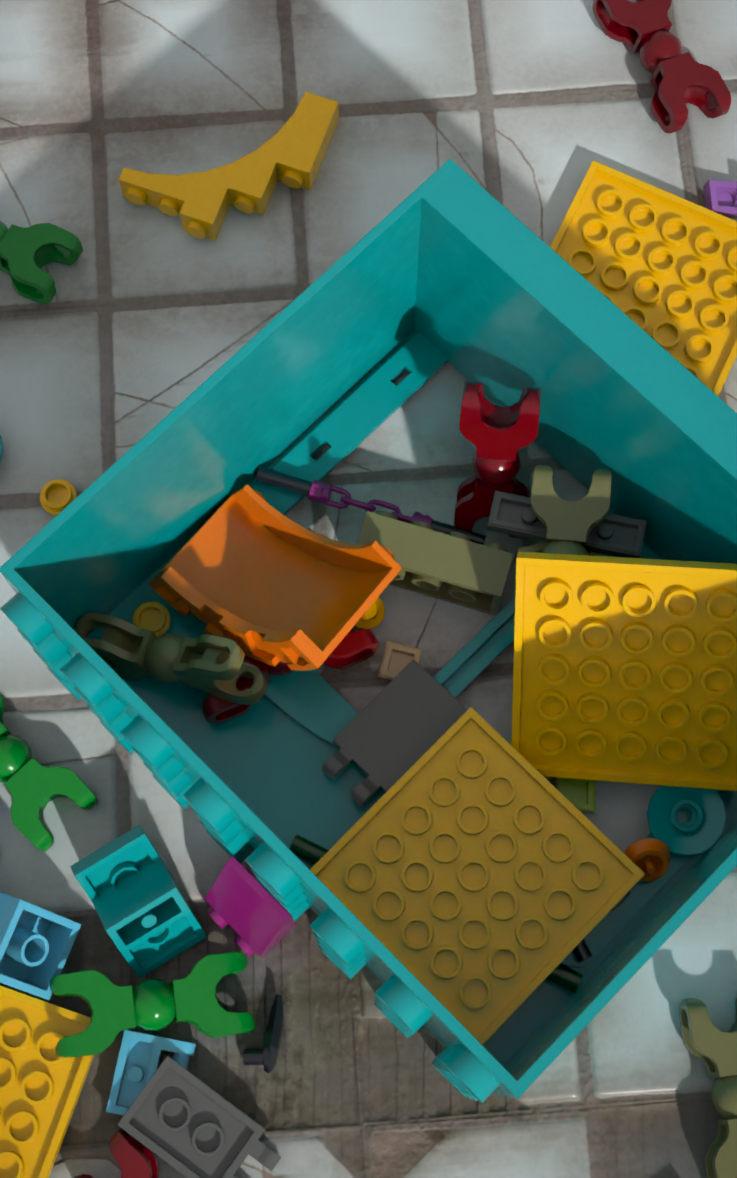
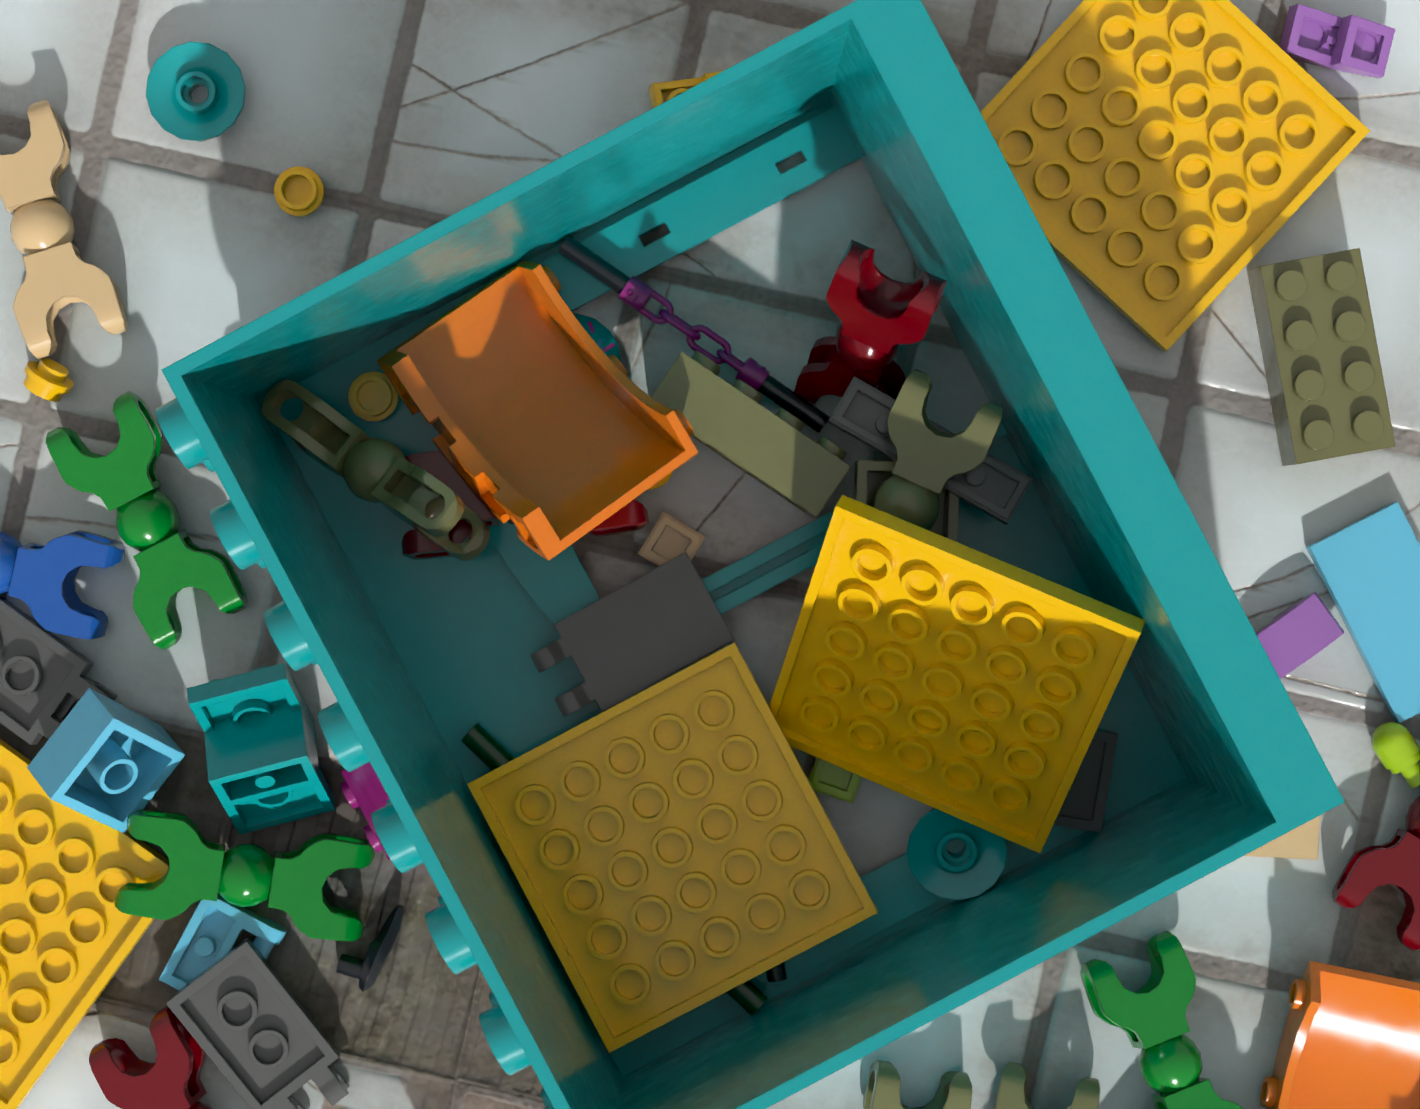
camera: 20 degrees right, 15 degrees up
orange hat [624,838,671,882] -> none

